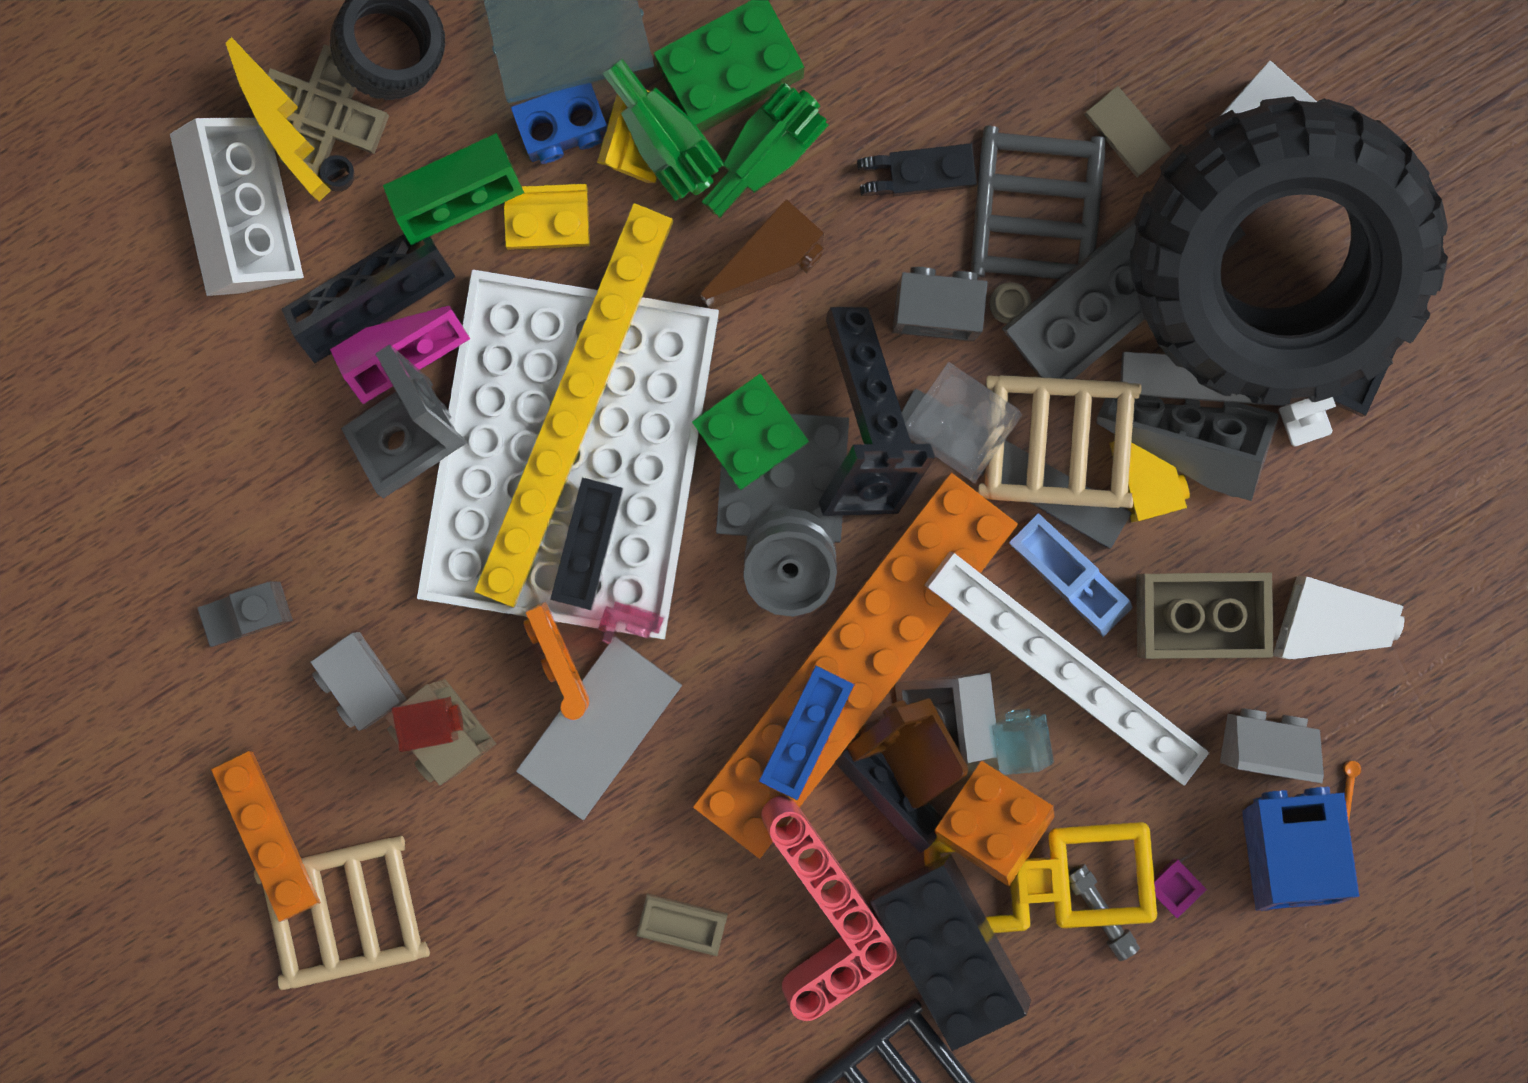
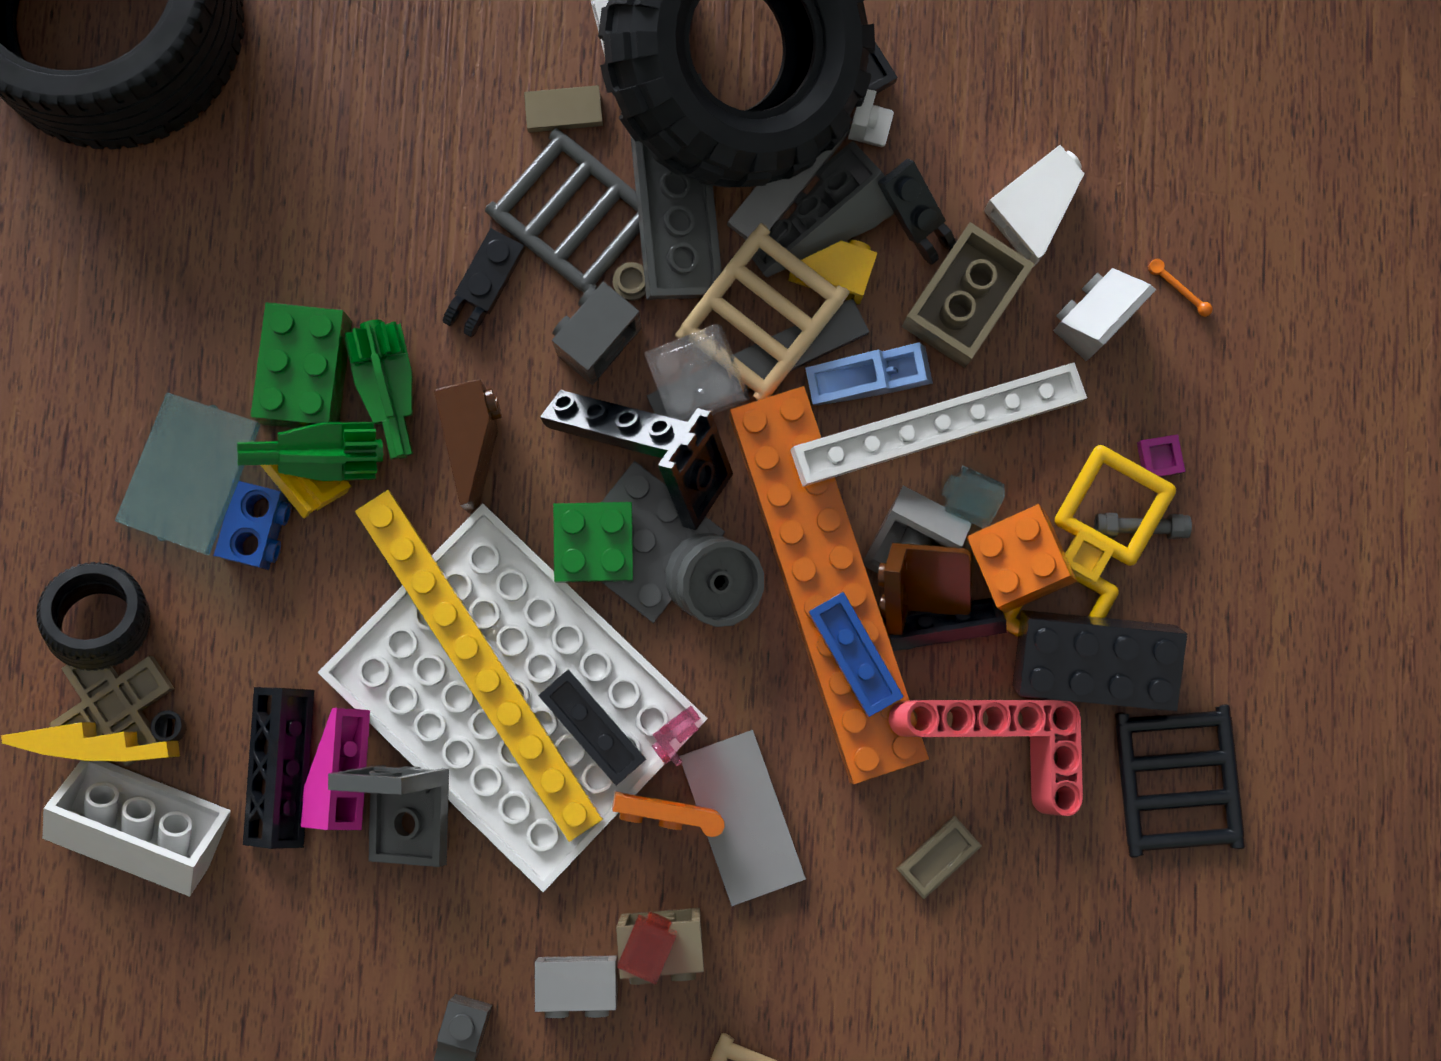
camera: 60 degrees left, 5 degrees down
green brick [383,133,524,245] -> none
yellow plate [504,184,590,250] -> none
blue container [1242,787,1359,911] -> none
none -> black hinge [878,158,957,265]

